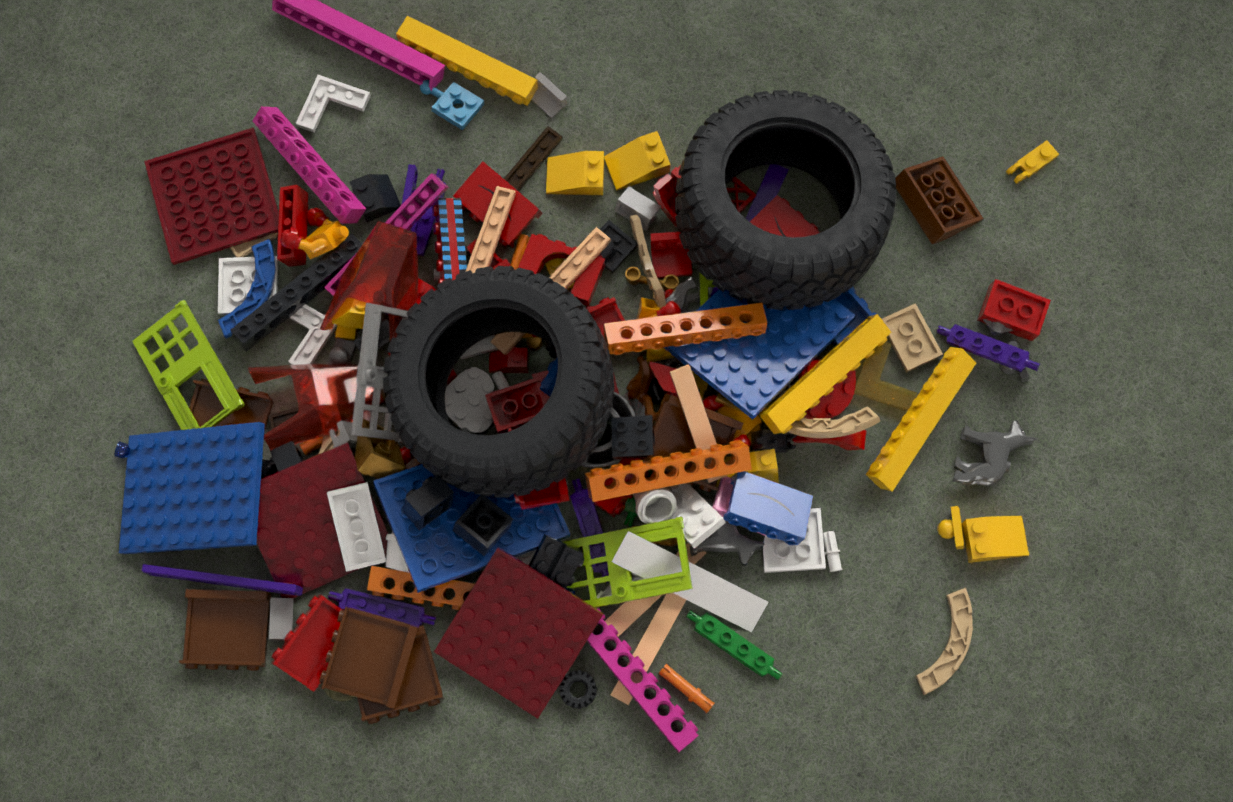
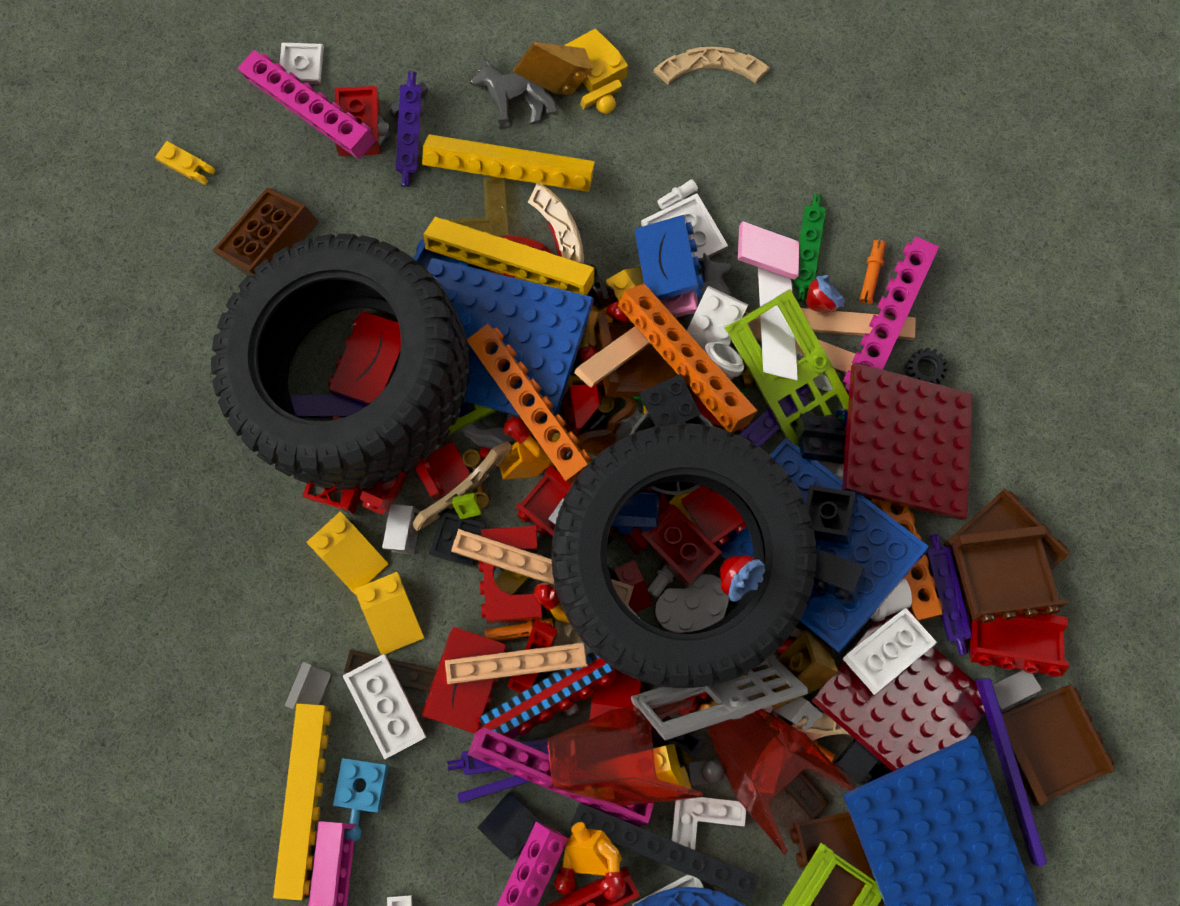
camera: 120 degrees left, 0 degrees up
tan plate [882,303,943,372] -> none
none -> dark pink brick [237,50,376,160]
none -> white tile [280,43,324,84]
none -> white plate [343,654,427,760]
none -> lime plate [452,493,482,519]
none -> pearl gold slope [513,42,593,95]
none -> hair [720,555,765,601]
none -> bright pink tile [738,222,799,280]
none -> hair [807,275,845,312]

